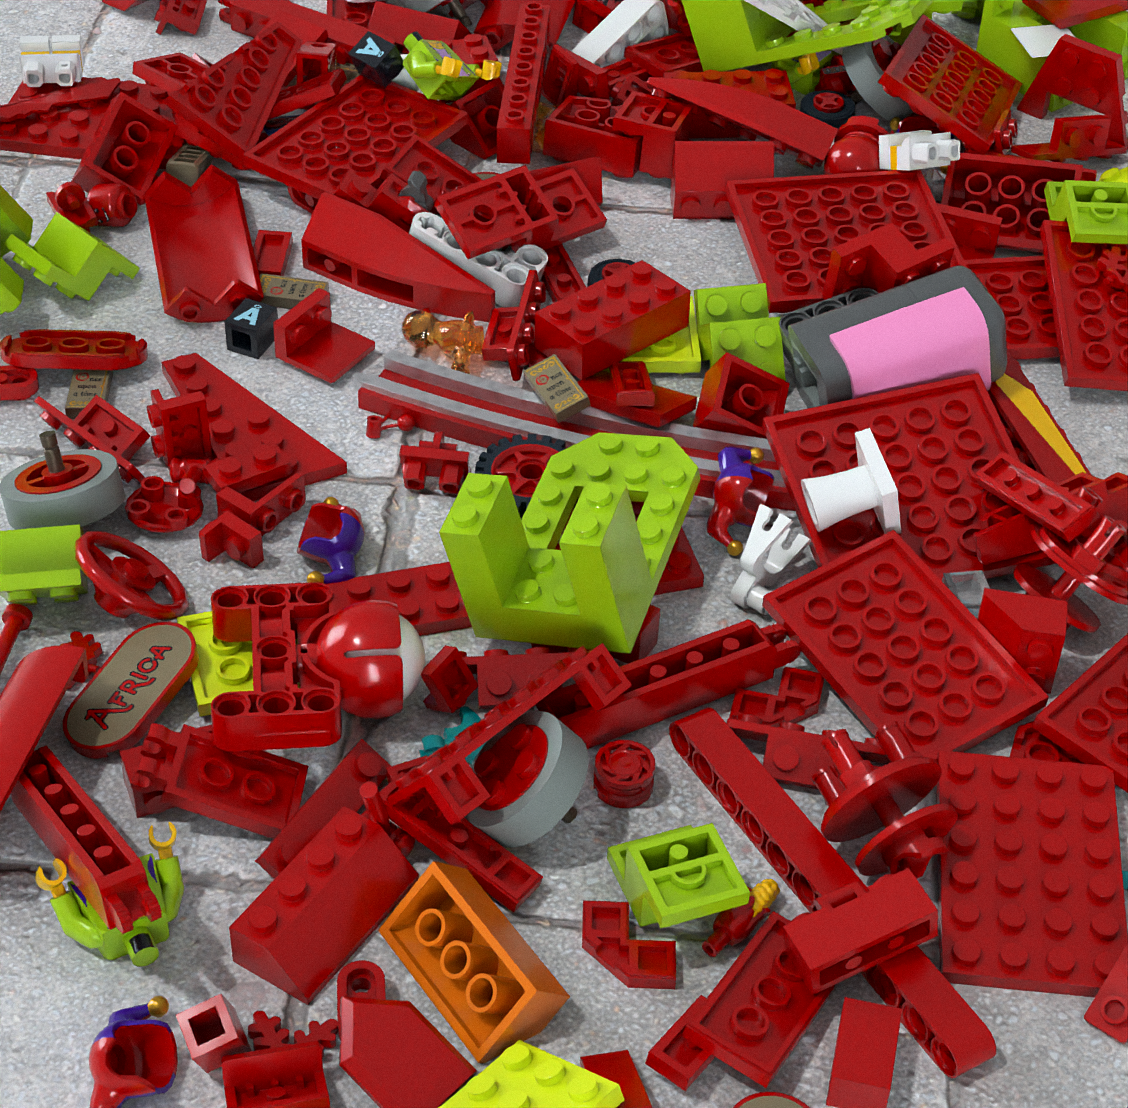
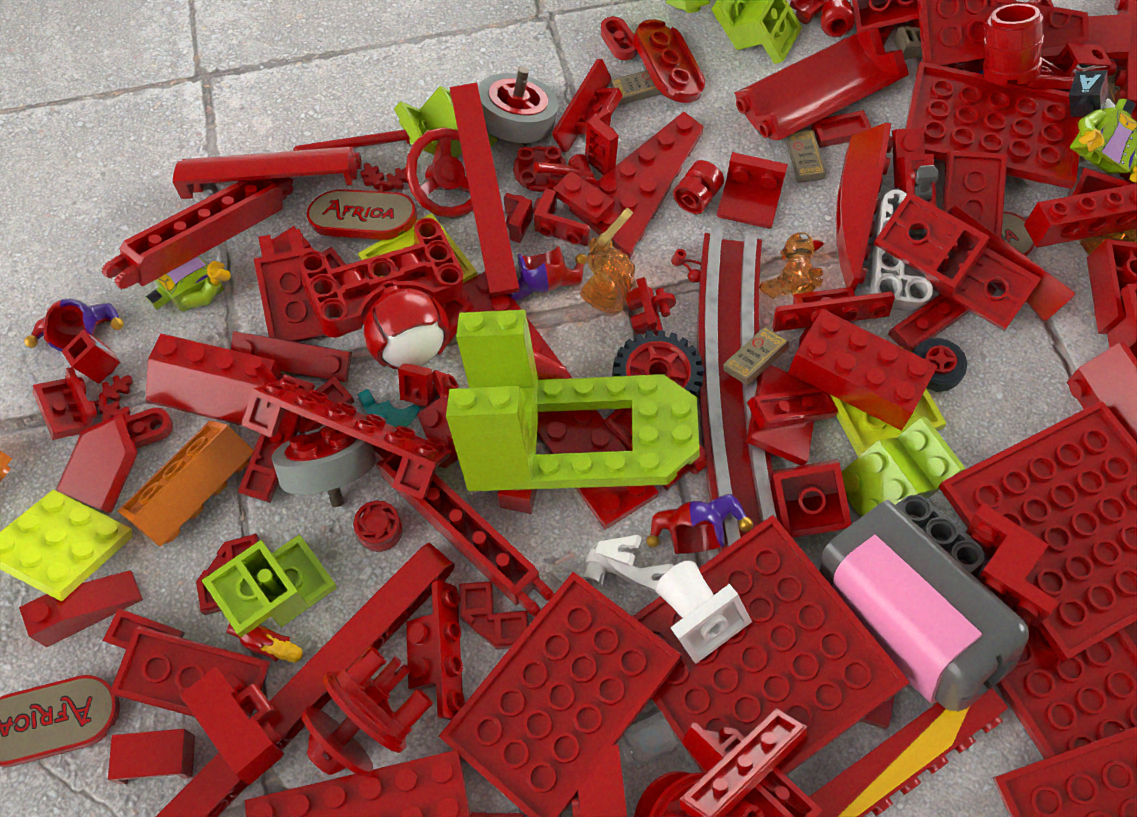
camera: 75 degrees right, 20 degrees up
black brick [224,298,278,359] -> none
none -> red tile [449,82,519,297]
none -> clear orange helmet [580,207,635,314]
none -> red wheel [673,160,724,214]
none -> red piece [983,4,1044,85]

